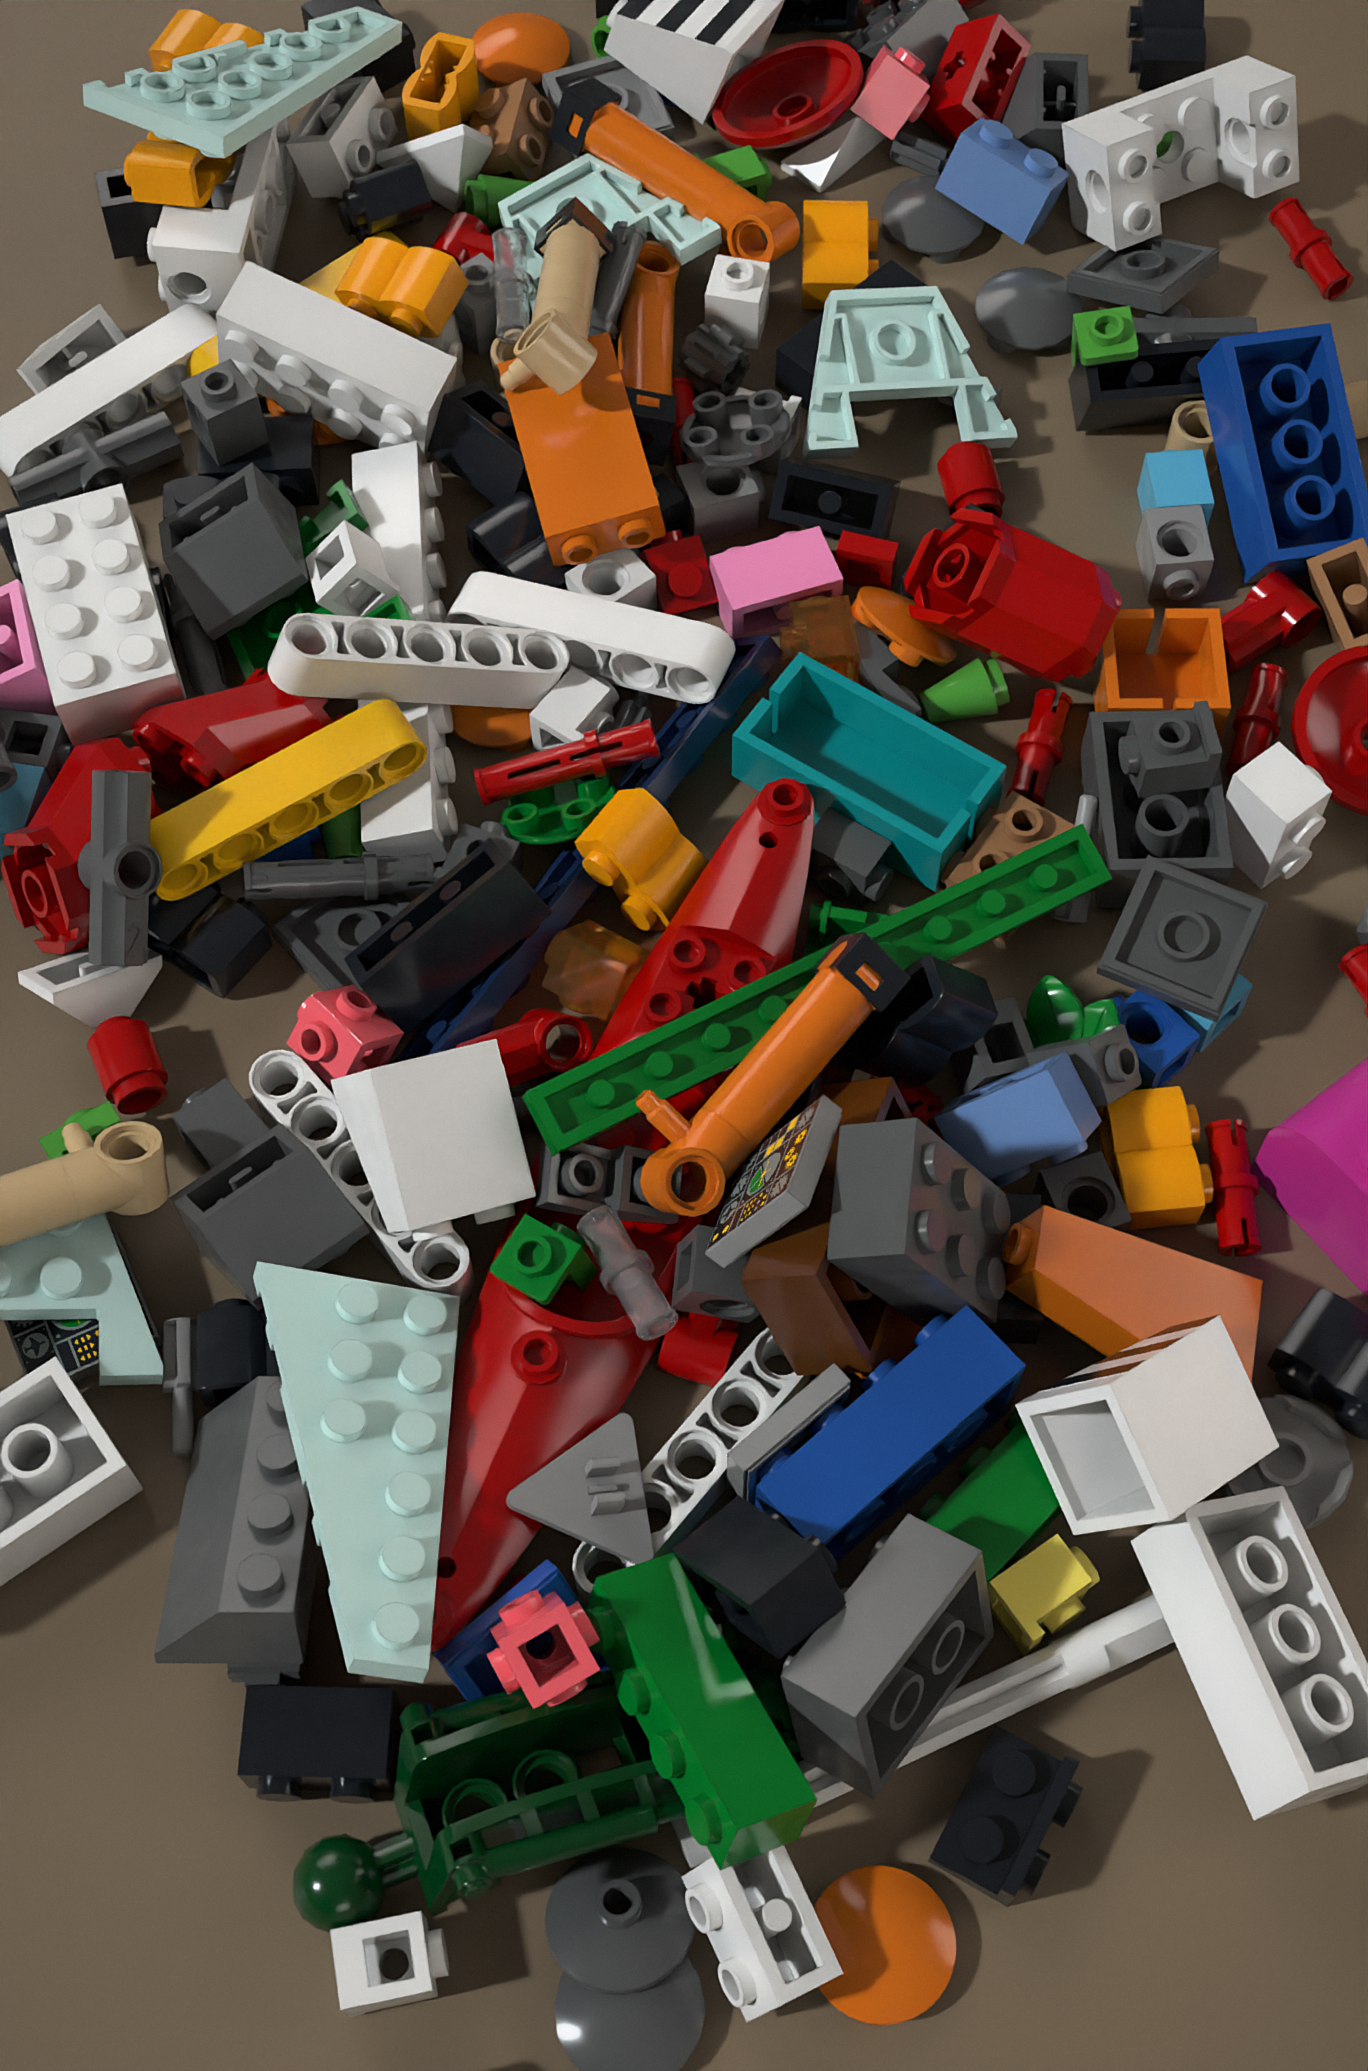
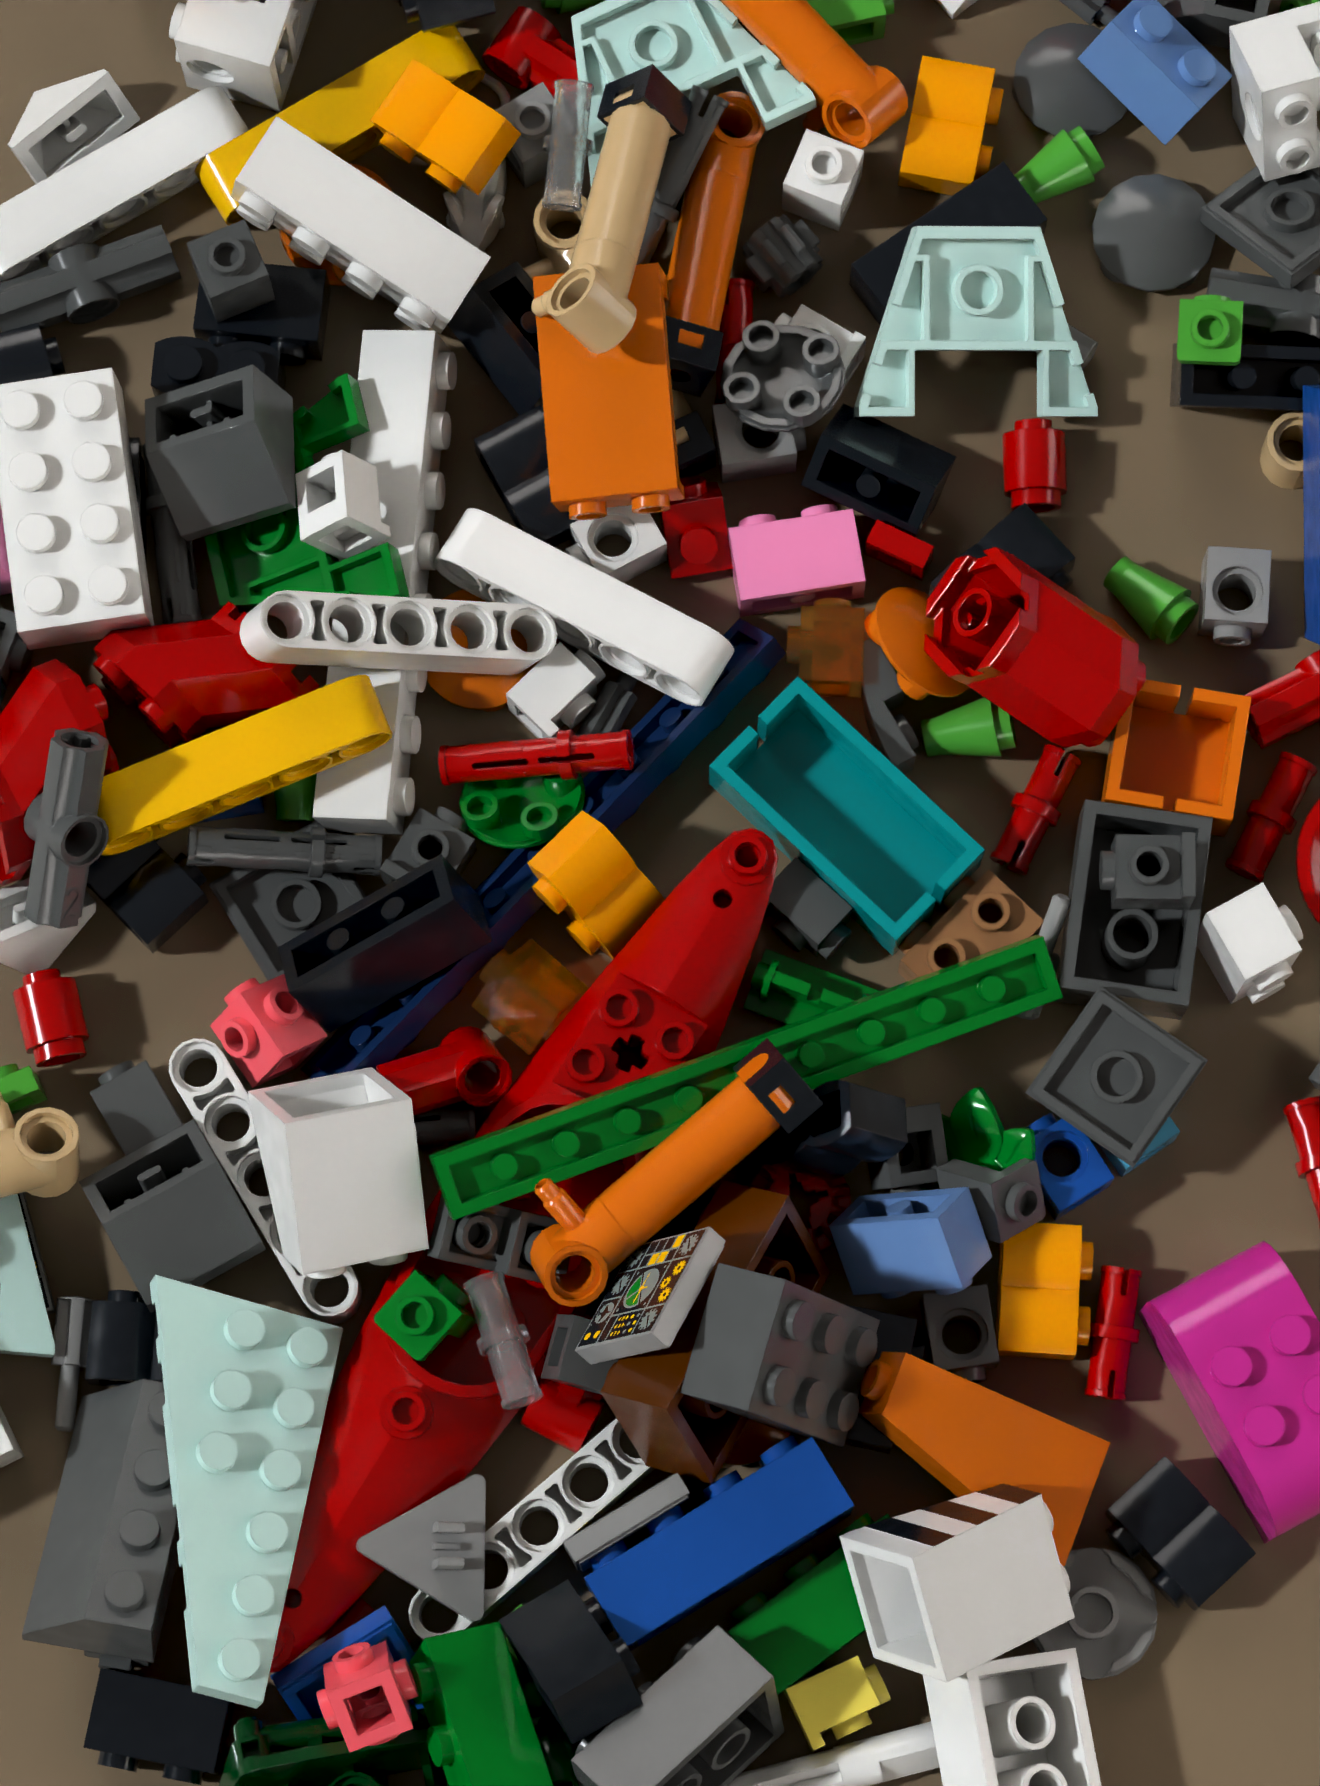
camera: 10 degrees right, 15 degrees up
medium azure brick [1137,449,1214,528] -> none
none -> bright green cone [1014,126,1105,204]
none -> bright green cone [1103,556,1199,644]

